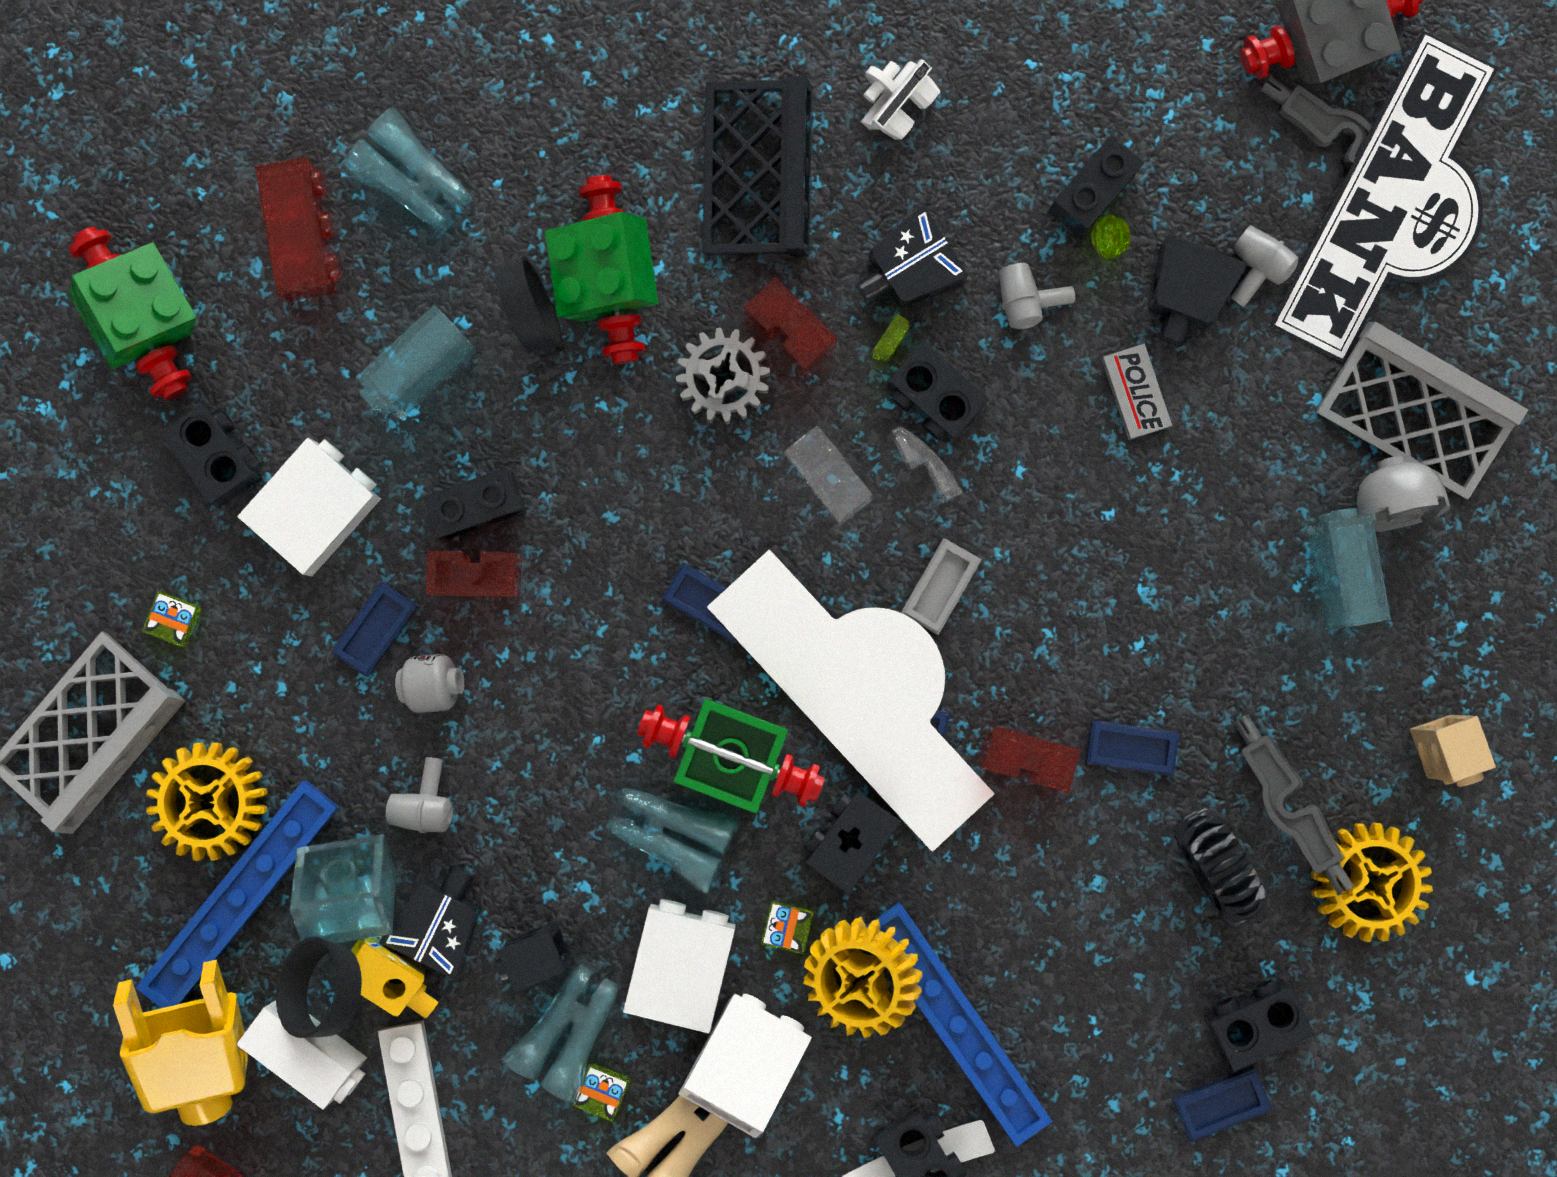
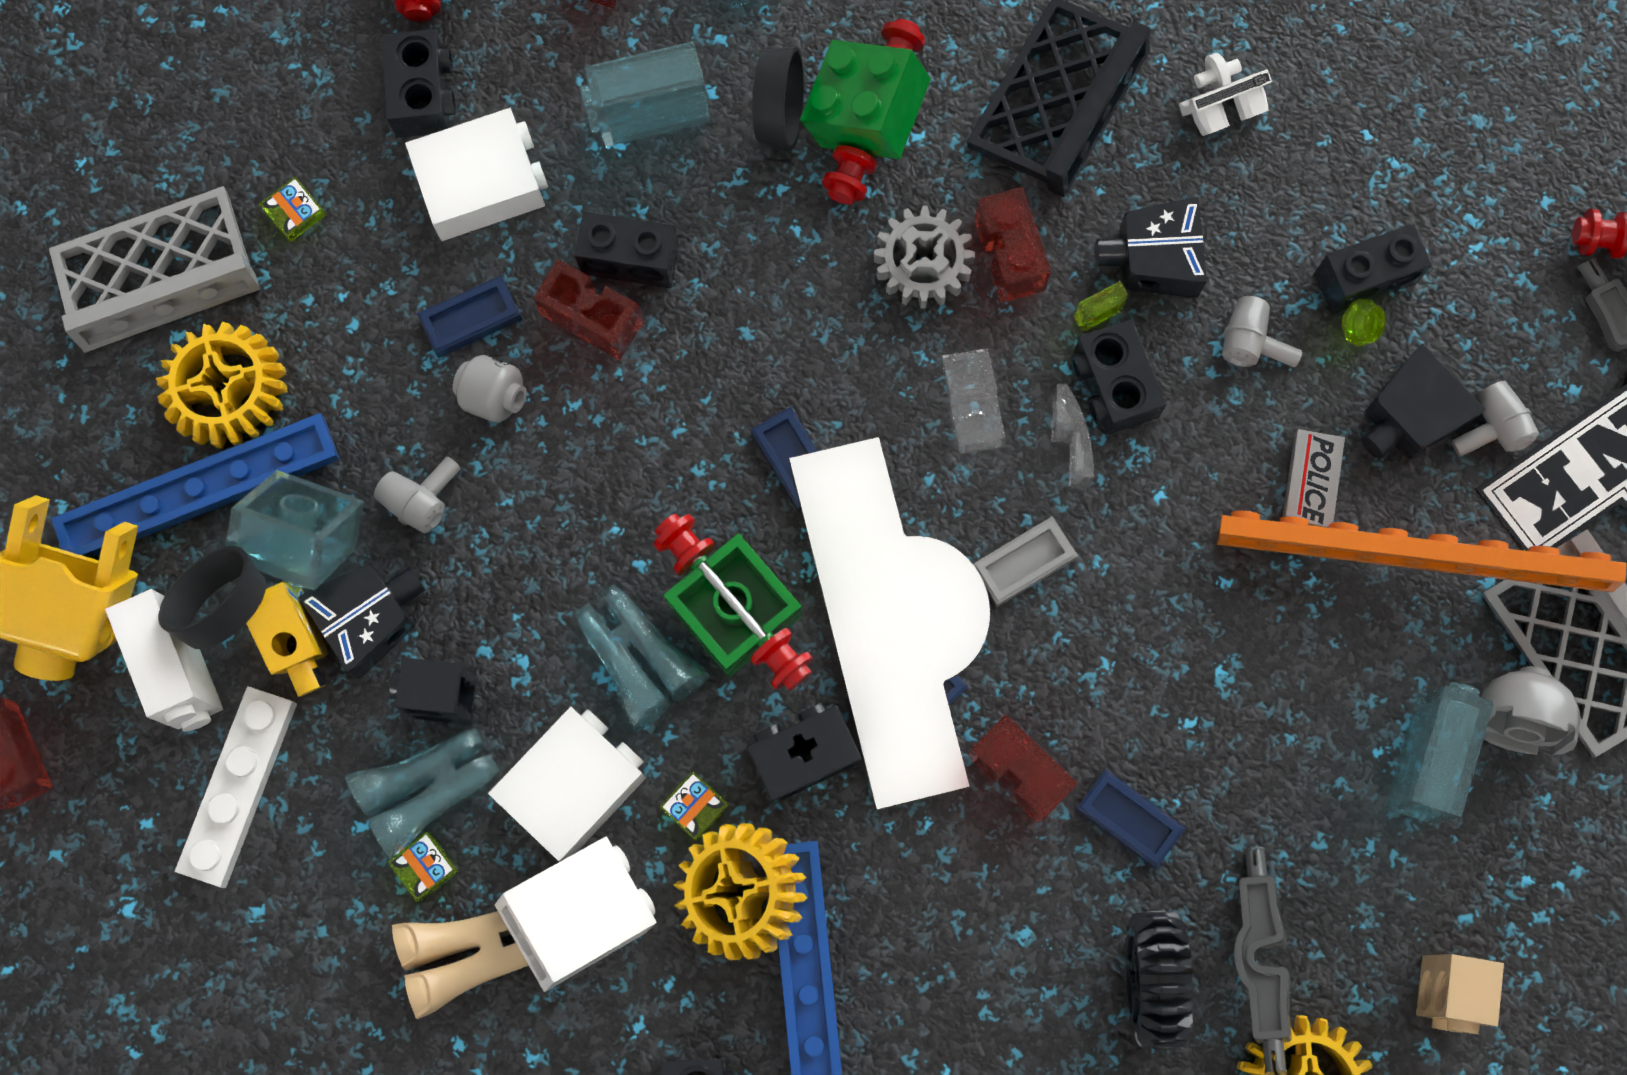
camera: 30 degrees right, 10 degrees down
none -> orange plate [1217,511,1627,592]

